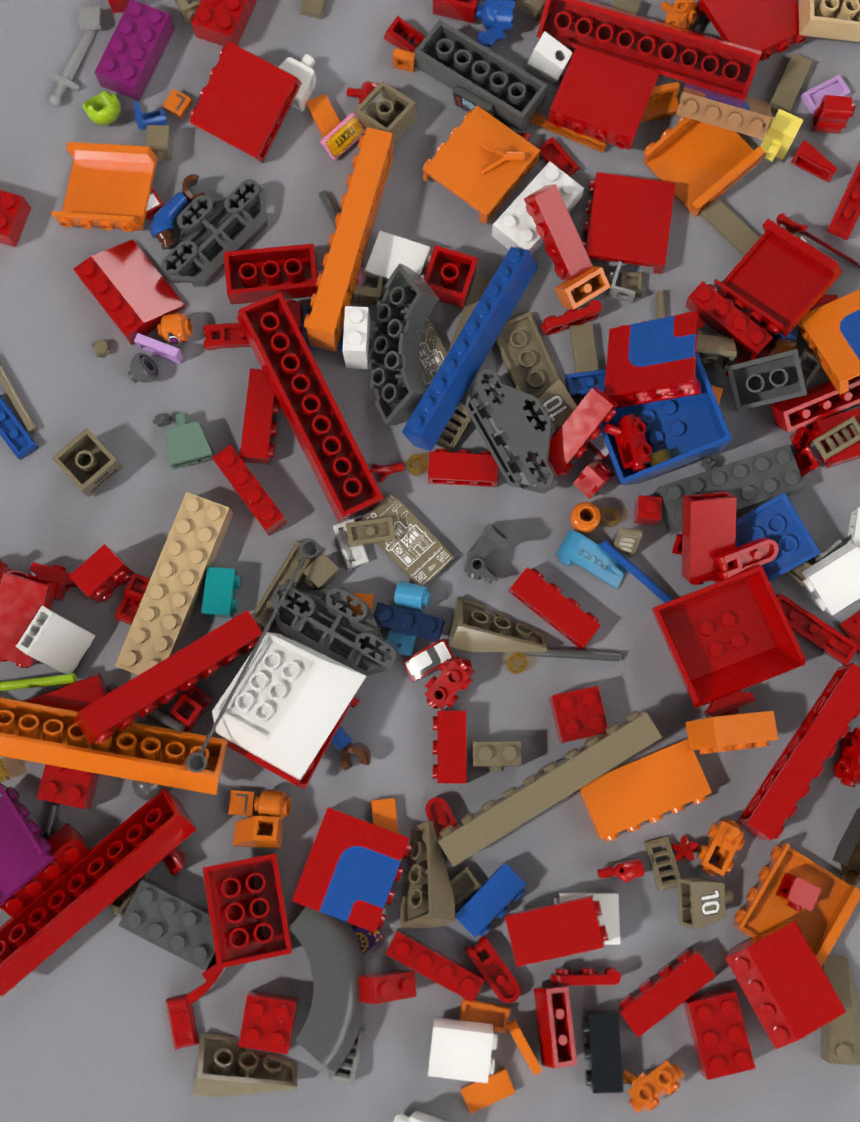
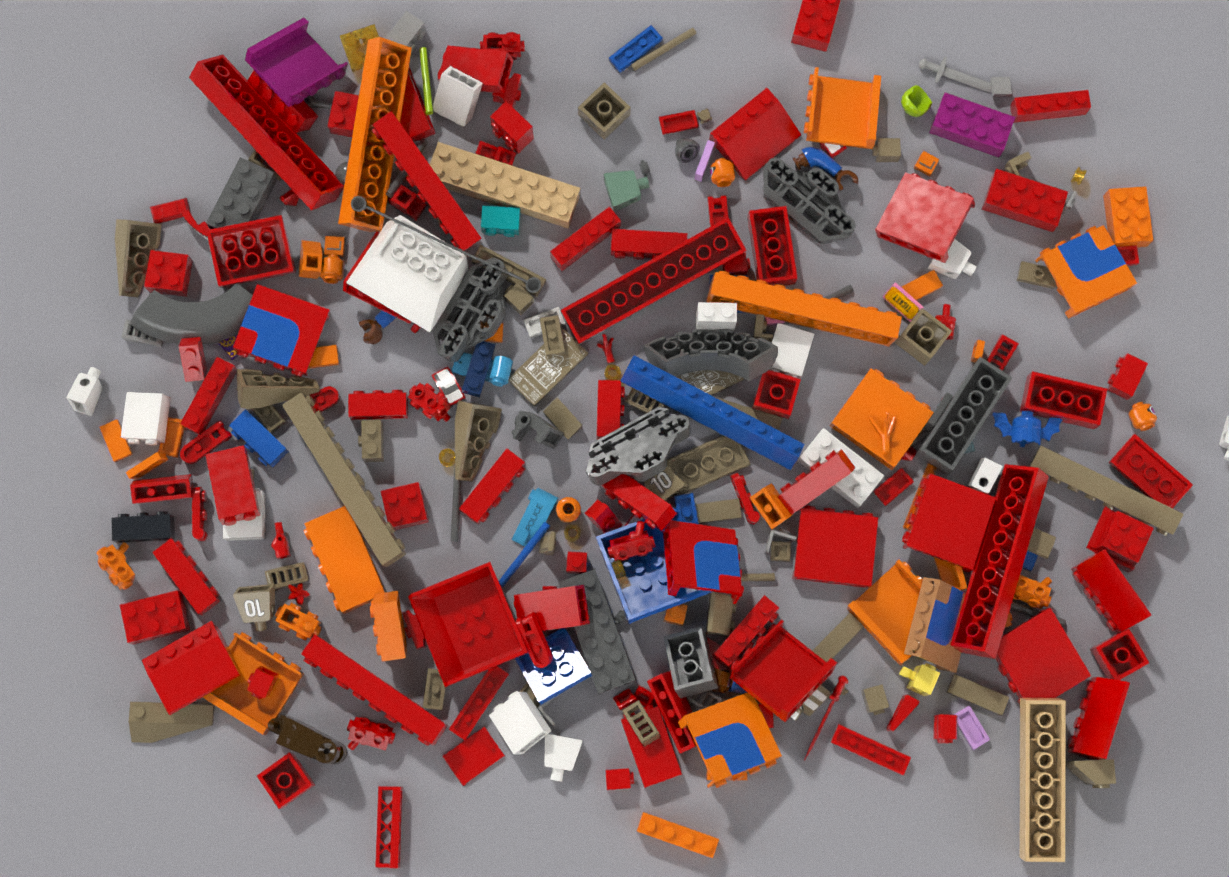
camera: 85 degrees right, 0 degrees up
blue plate [134,100,168,130] -> none
none -> dark tan plate [422,668,445,710]
none -> dark tan slope [543,397,582,440]
none -> red tile [659,110,699,135]
none -> dark tan brick [861,684,889,715]

